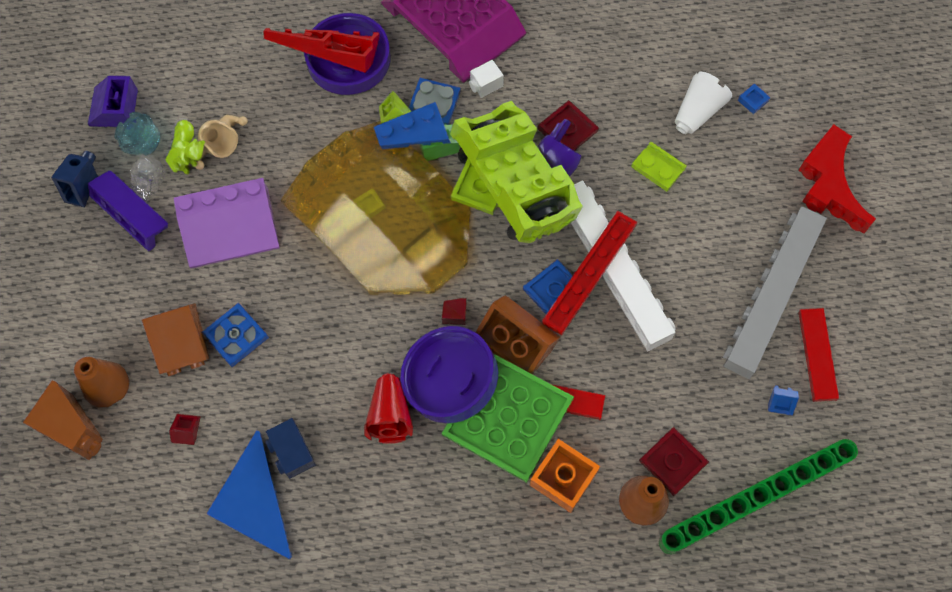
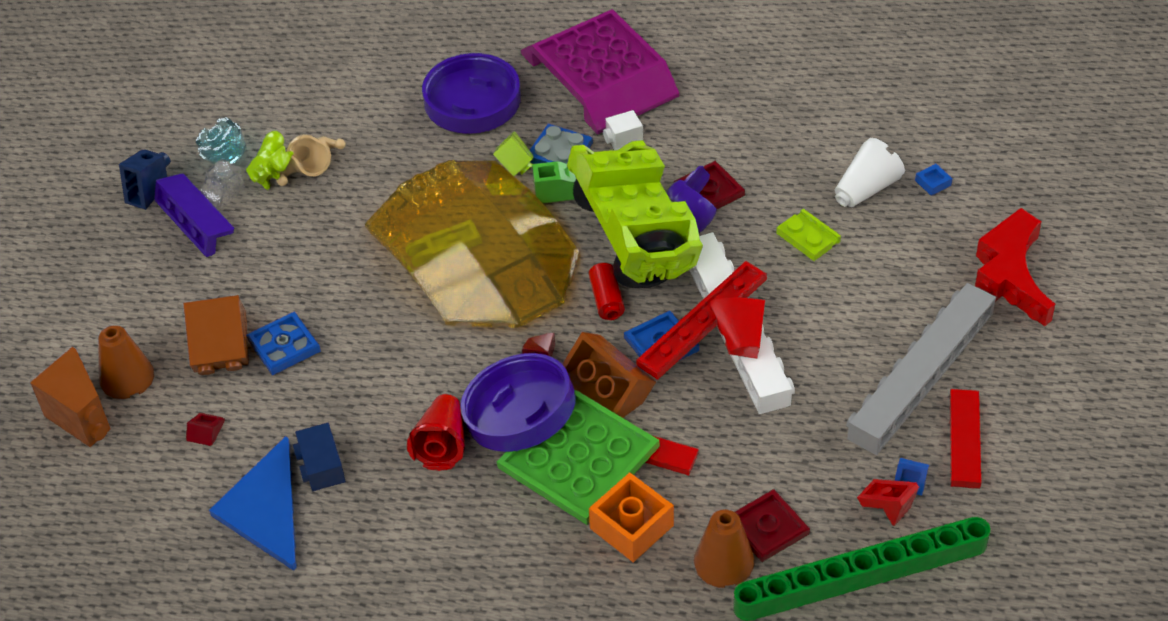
camera: 10 degrees right, 20 degrees down
dark purple slope [88,76,138,127] -> none
medium lavender slope [174,178,280,269] -> none
red wedge [263,28,379,73] -> none
blue wing [374,102,451,149] -> none
lime bracket [451,159,499,215] -> none
none -> red brick [589,263,625,321]
none -> red slope [710,298,765,359]
none -> red slope [857,479,919,526]

